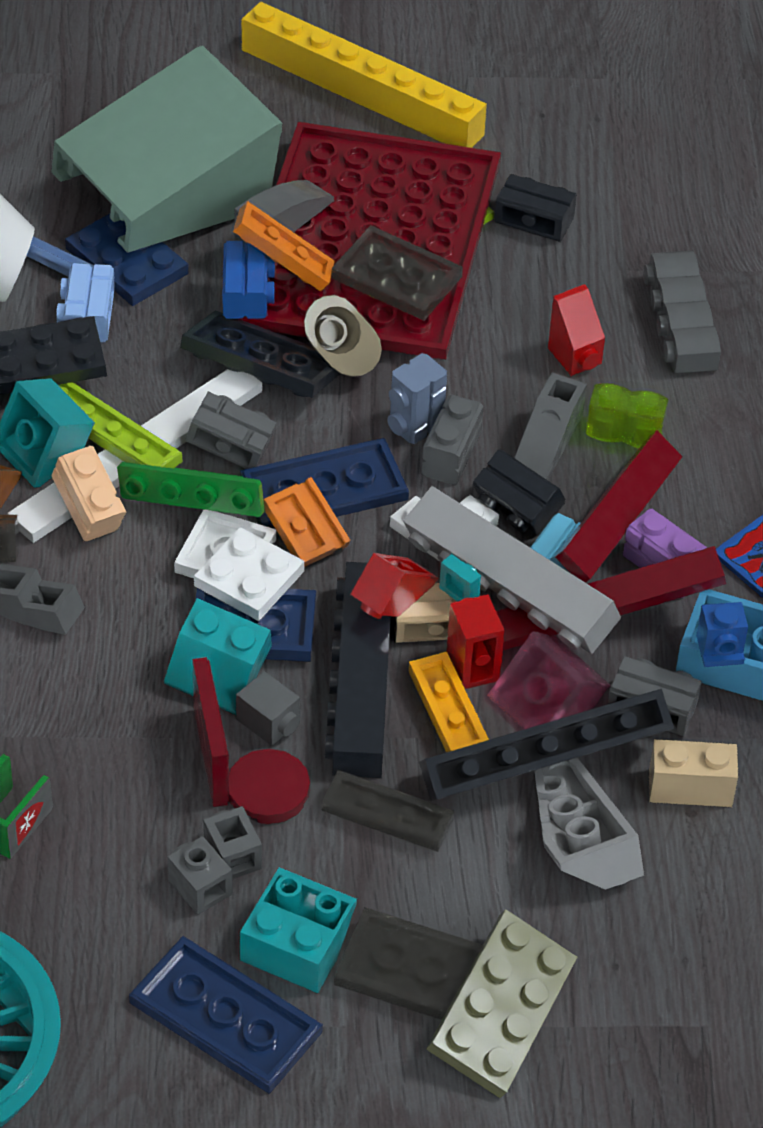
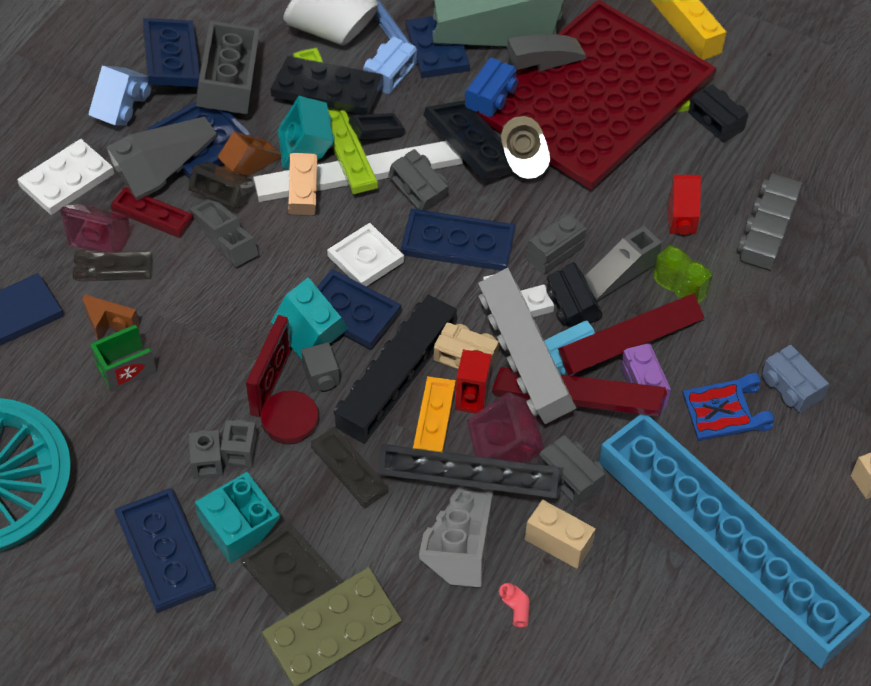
camera: 30 degrees right, 5 degrees up
green bracket [117,462,265,517] -> none
white plate [194,527,304,621] -> none
orange plate [233,201,335,292] -> none
orange plate [264,477,351,567] -> none
clear smoke plate [332,225,463,320] -> none
red slope [350,553,438,619] -> none
sand blue brick [387,353,447,444] -> none
teal plate [439,554,481,601] -> none
blue brick [696,602,748,667] -> none
none -> black tile [348,113,405,139]
none -> coral arm [499,583,530,628]

